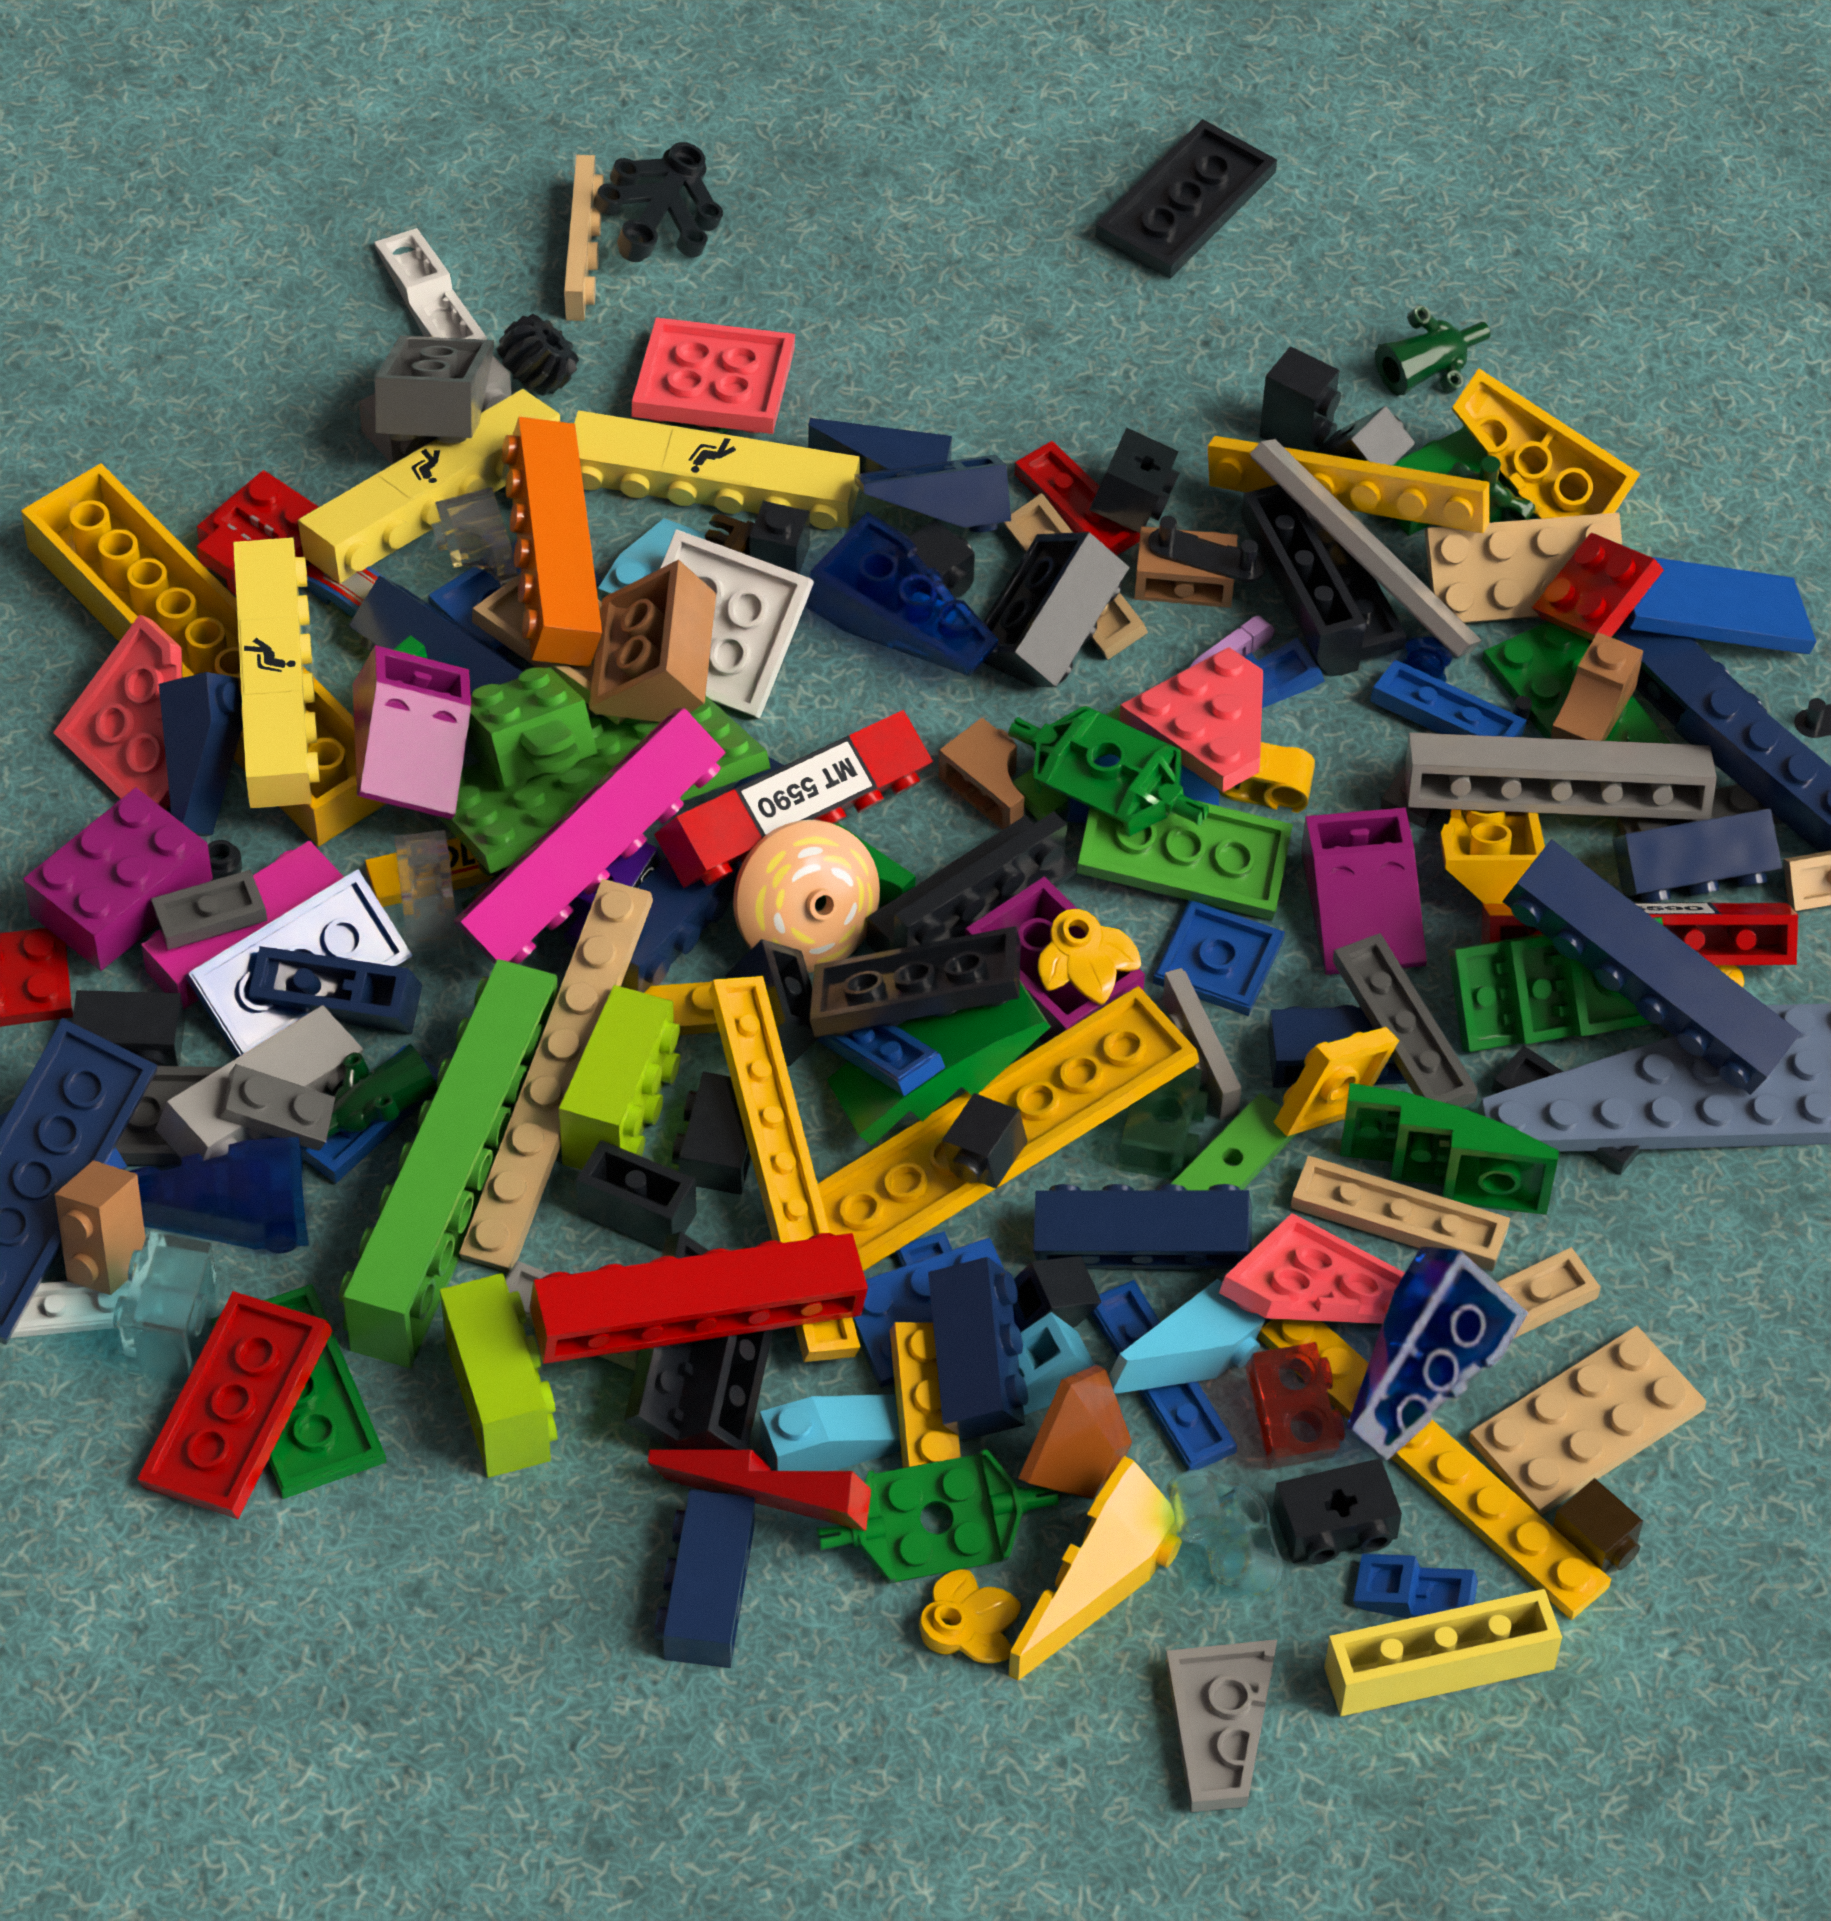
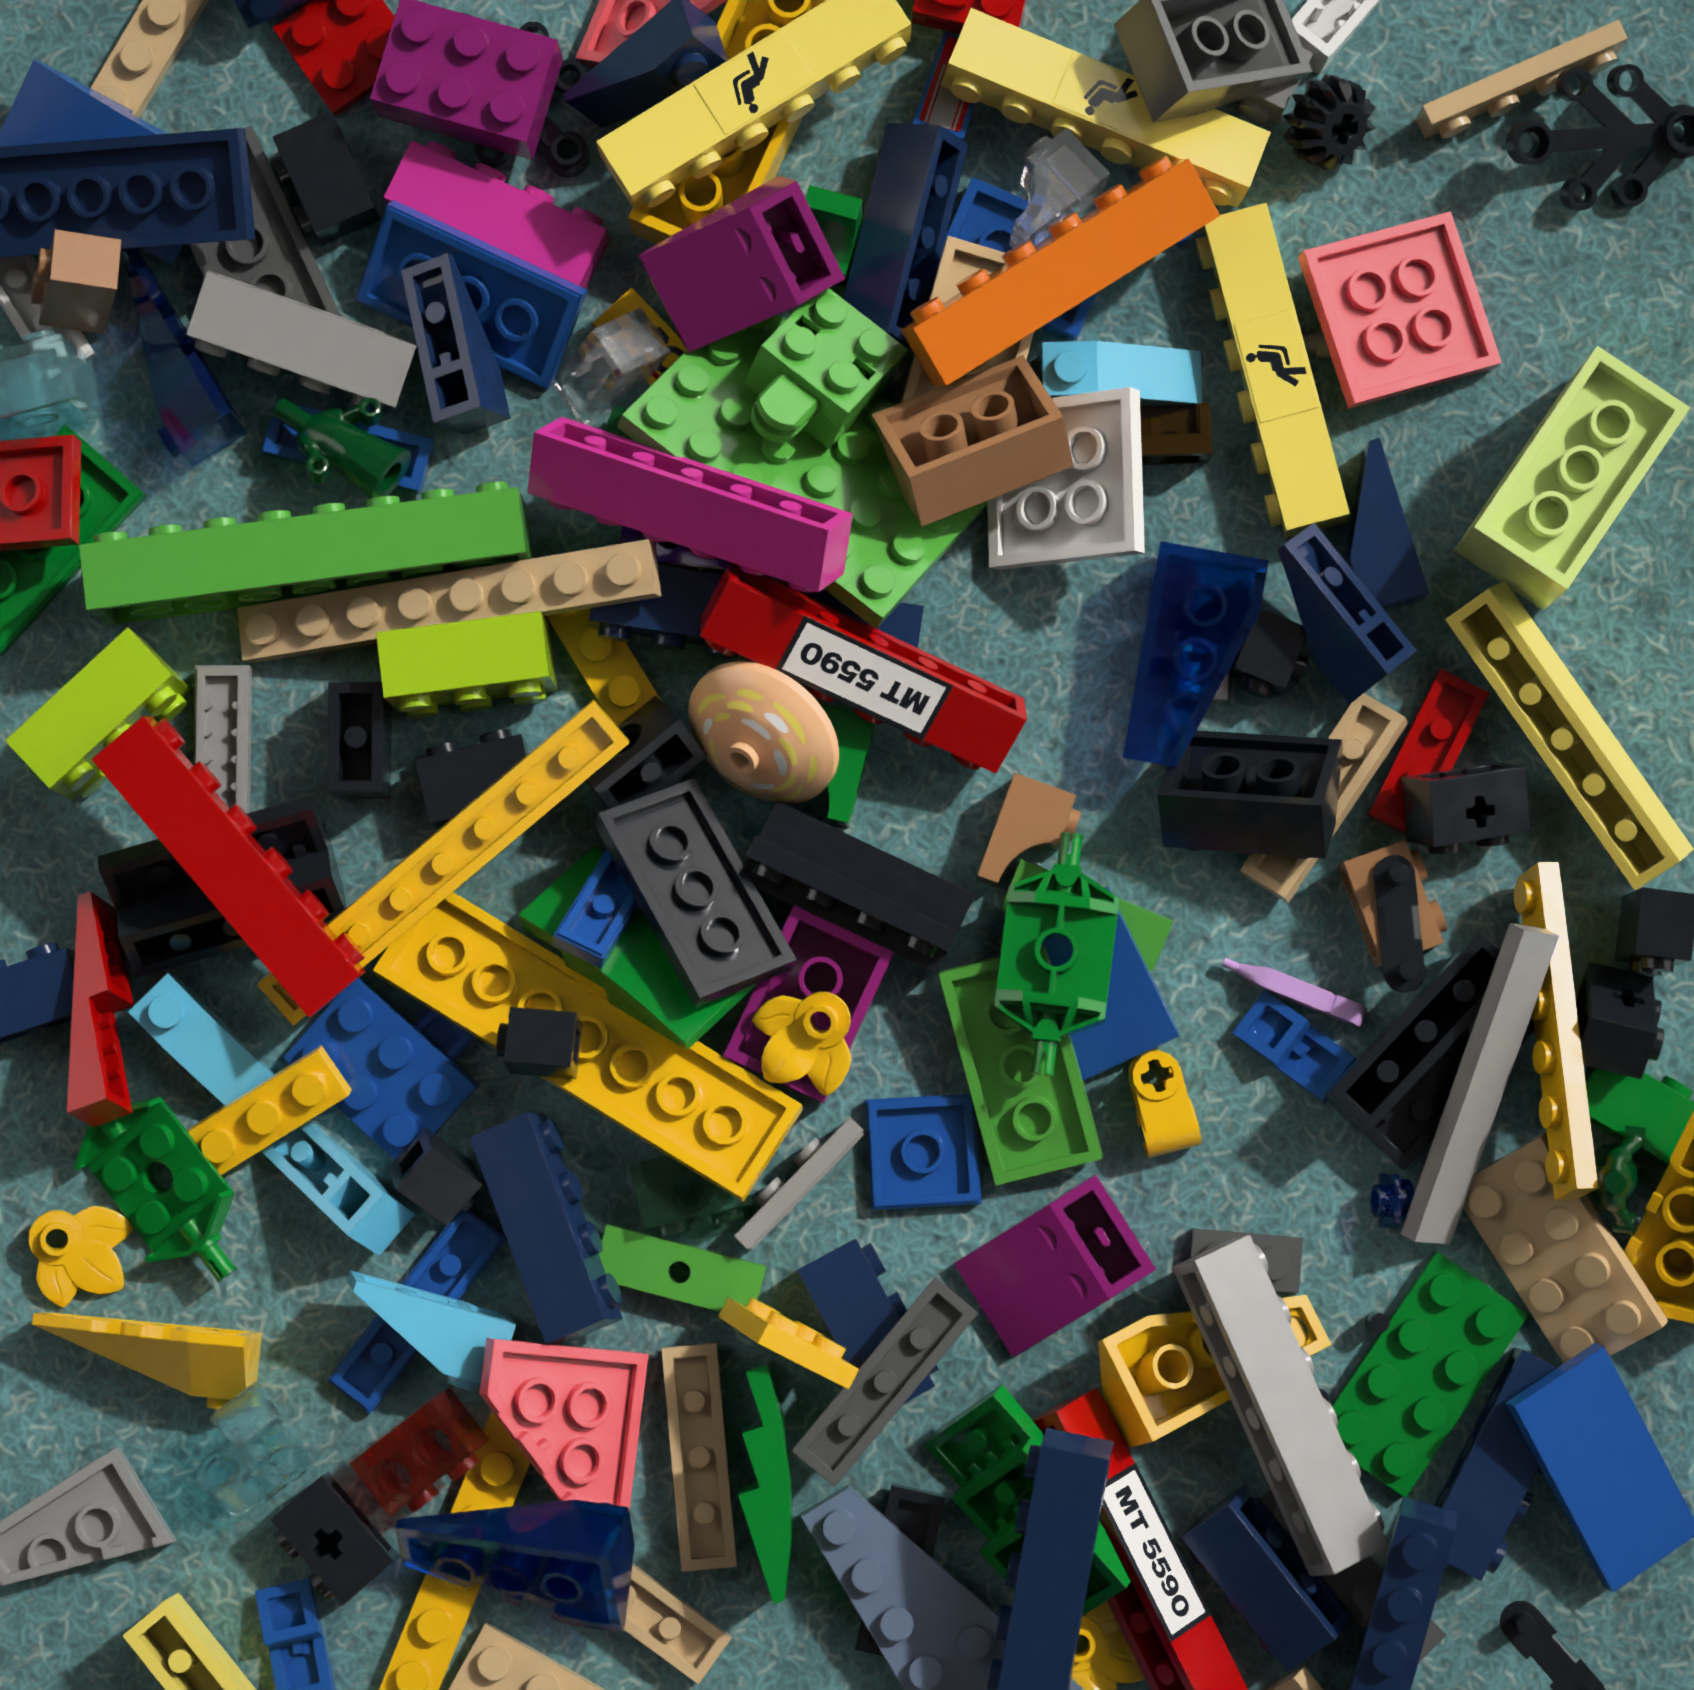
camera: 70 degrees right, 30 degrees up
dark grey plate [151,870,267,950] -> none
dark grey plate [219,1064,335,1151] -> none
black brick [749,501,810,574] -> none
dark blue brick [928,1257,1028,1440] -> none
dark orange slope [1019,1364,1132,1499] -> none
coral plate [1119,647,1263,793] -> none
blue plate [1370,660,1527,737] -> none
red plate [1532,532,1664,641] -> none
medium nougat arch [1551,632,1643,741] -> none
none -> light yellow brick [1445,581,1693,890]
none -> yellowish green brick [1453,346,1690,611]

